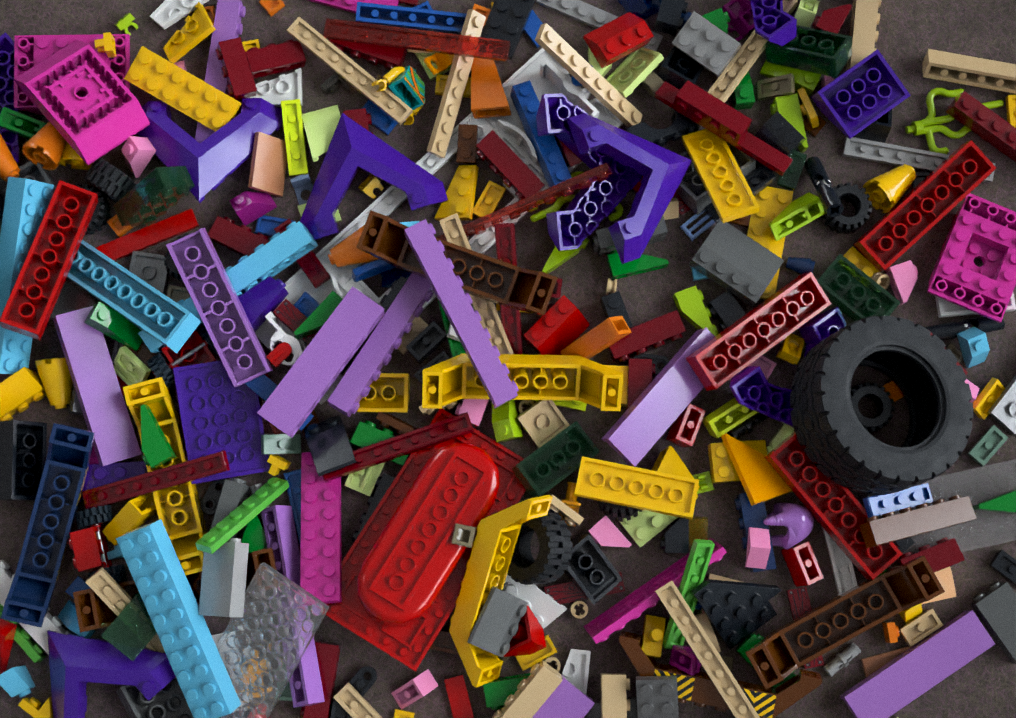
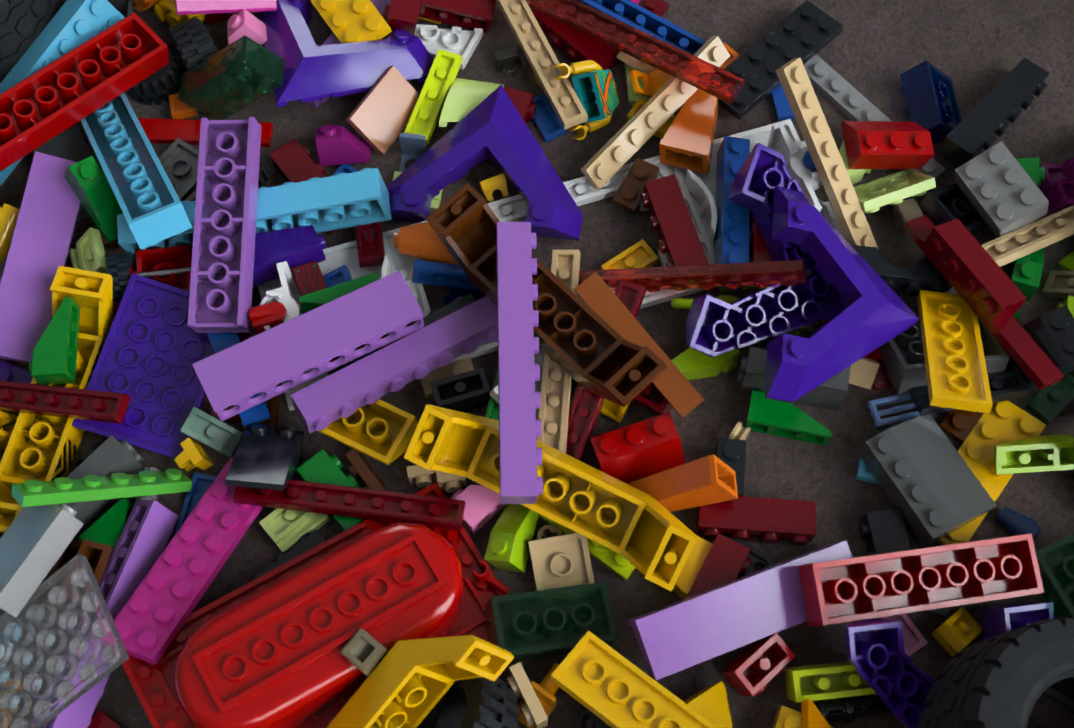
camera: 30 degrees right, 15 degrees down
yellow wing [435,165,479,221] -> none
lime slope [673,285,718,337] -> none
none -> red hand [472,561,510,595]
none -> dark orange tile [574,272,704,418]

